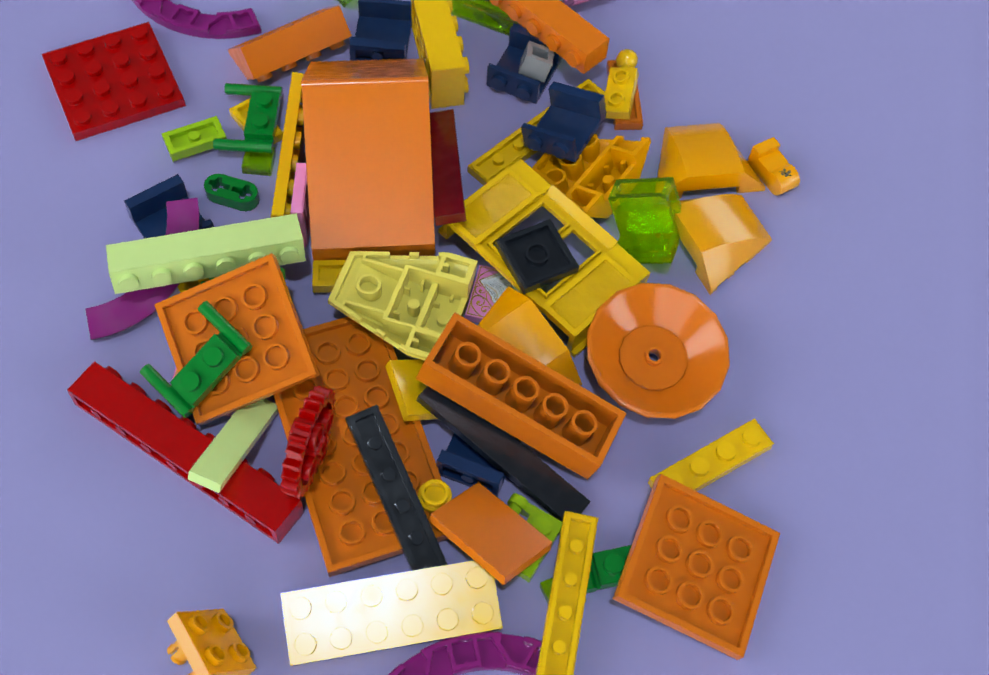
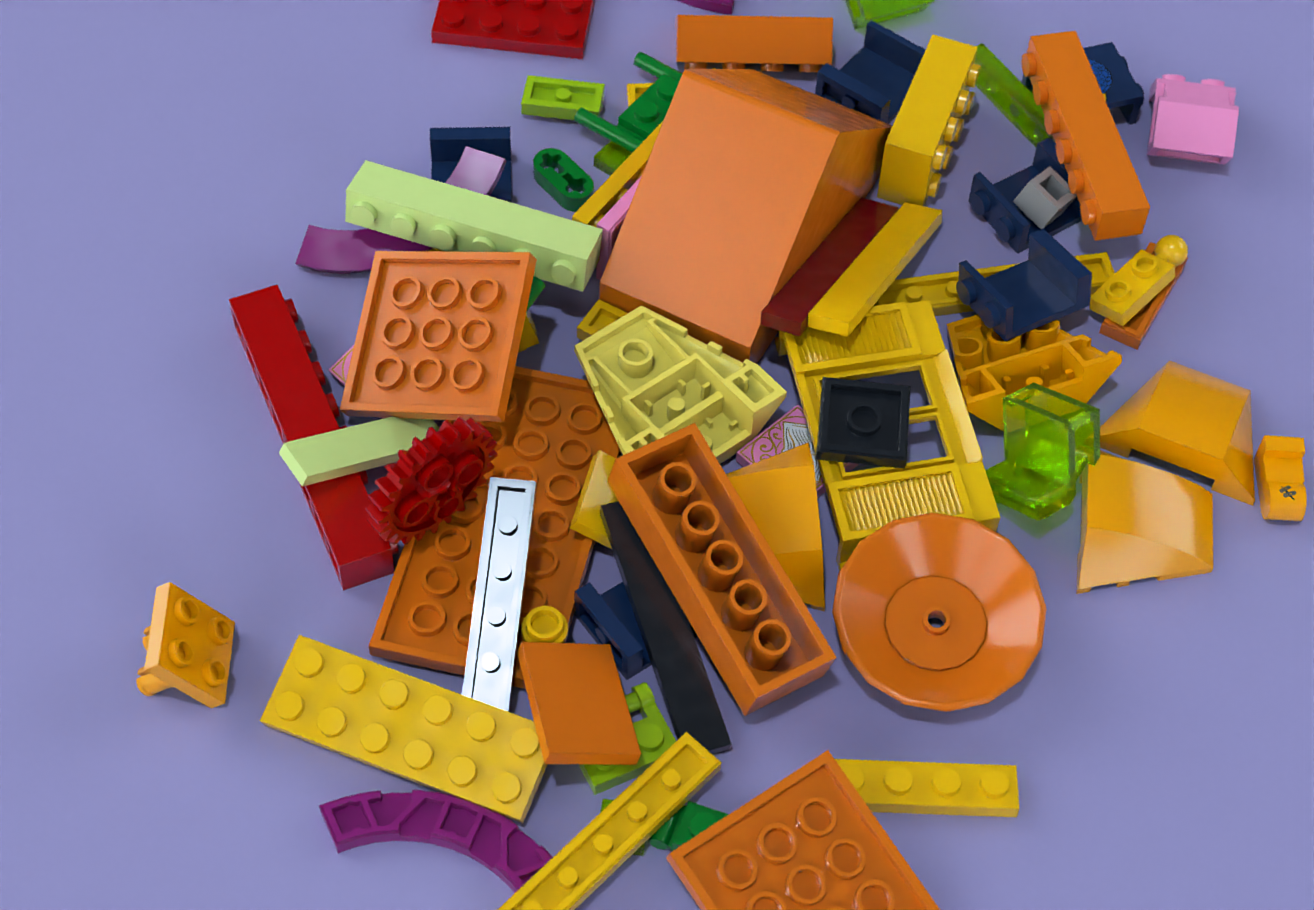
camera: 35 degrees right, 5 degrees down
green plate [140,301,253,418] -> none
none -> yellow tile [808,202,943,336]

